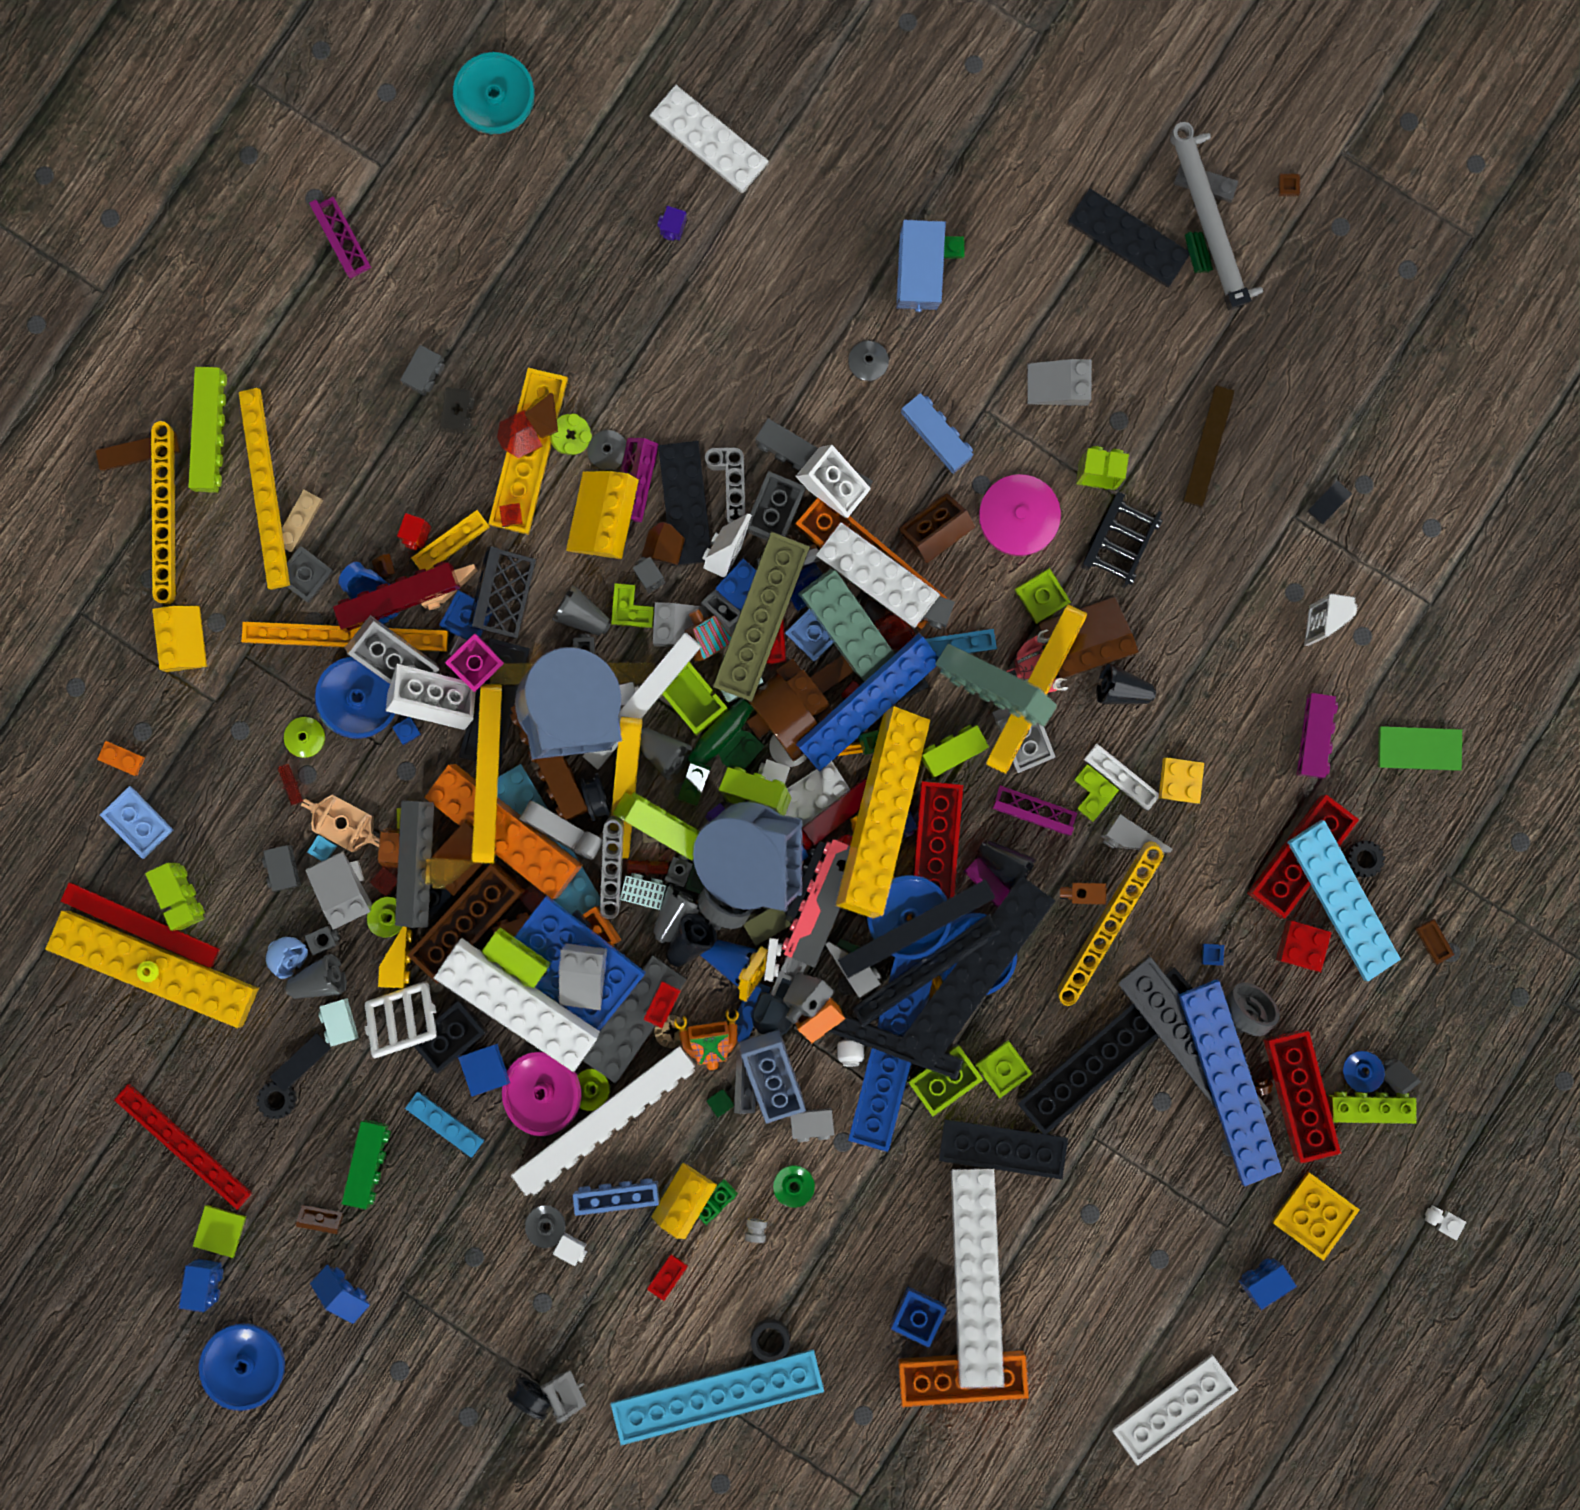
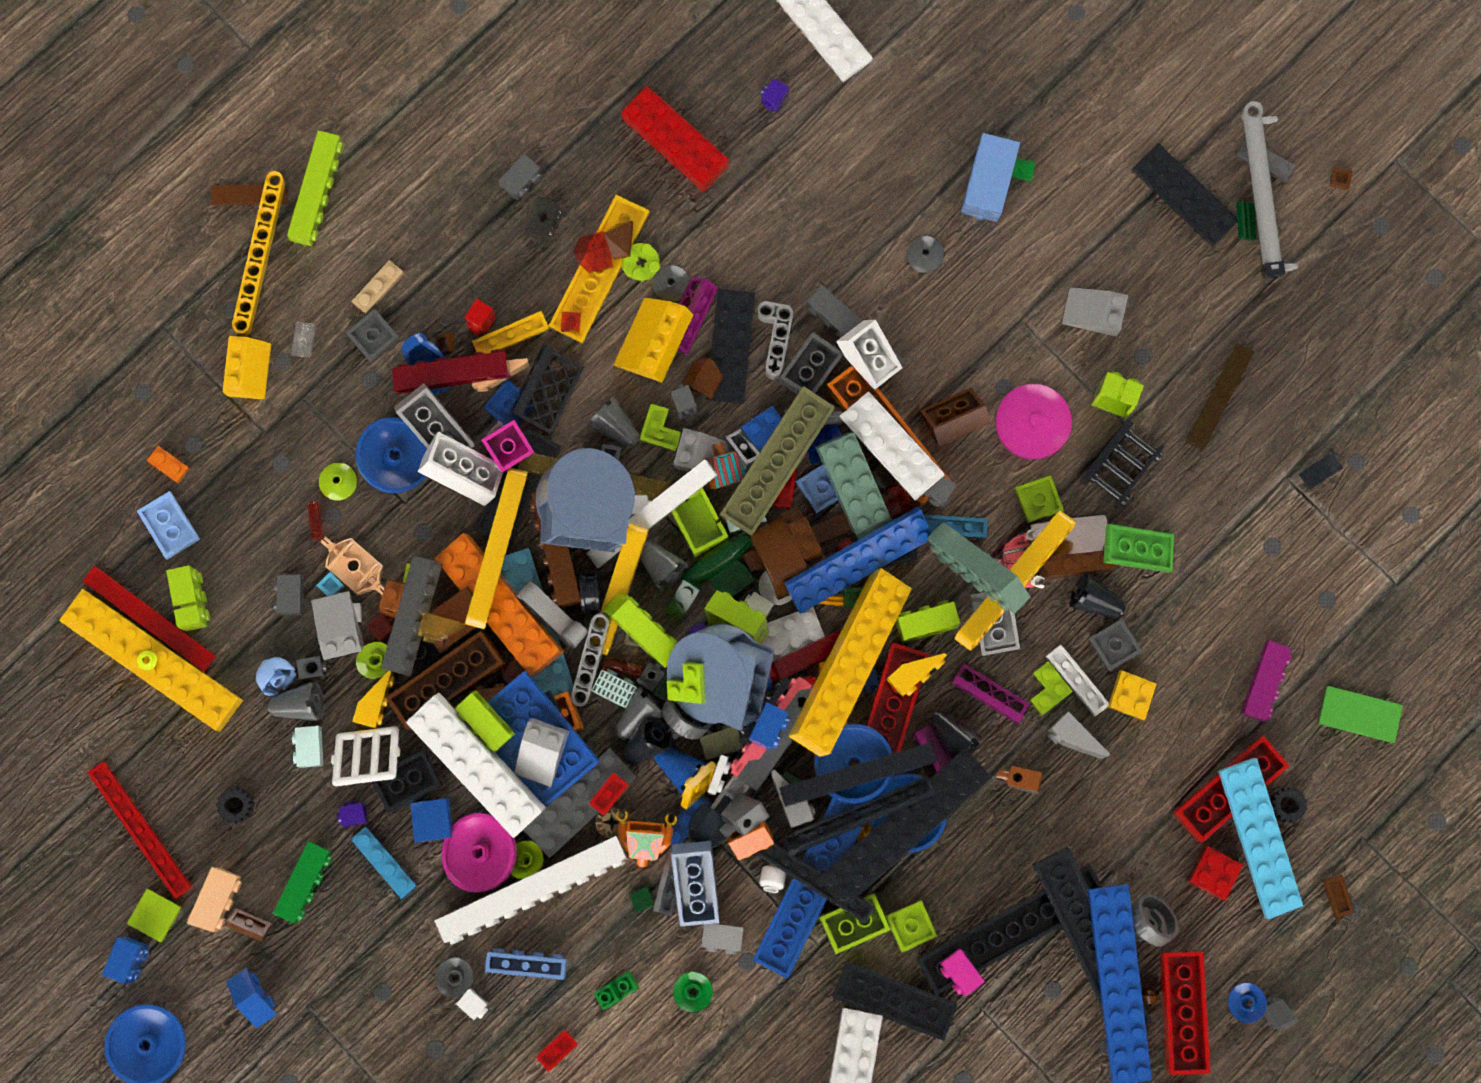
camera: 15 degrees right, 5 degrees down
yellow plate [239,388,290,590] -> none
light orange plate [241,622,449,652] -> none
black tile [270,1033,331,1092] -> none
magenta fence [309,196,372,279] -> none
blue plate [392,717,422,745] -> none
yellow slope [651,1163,717,1239] -> none
white slope [703,514,752,578] -> none
light grey wheel [744,1218,767,1243] -> none
medium blue brick [901,393,973,474] -> none
yellow beam [1057,842,1163,1006] -> none
blue plate [1201,944,1224,966] -> none
white slope [1304,594,1357,646] -> none
lime brick [1328,1092,1416,1124] -> none
none -> light nougat slope [187,867,242,932]
none -> clear hips [291,321,316,358]
none -> dark purple brick [337,801,368,827]
none -> red brick [621,86,729,193]
none -> lime plate [667,662,706,704]
none -> blue brick [749,703,790,751]
none -> yellow slope [887,653,947,697]
none -> dark pink brick [940,949,985,996]
none -> dark grey plate [1088,619,1142,672]
none -> bright green tile [1104,524,1174,573]

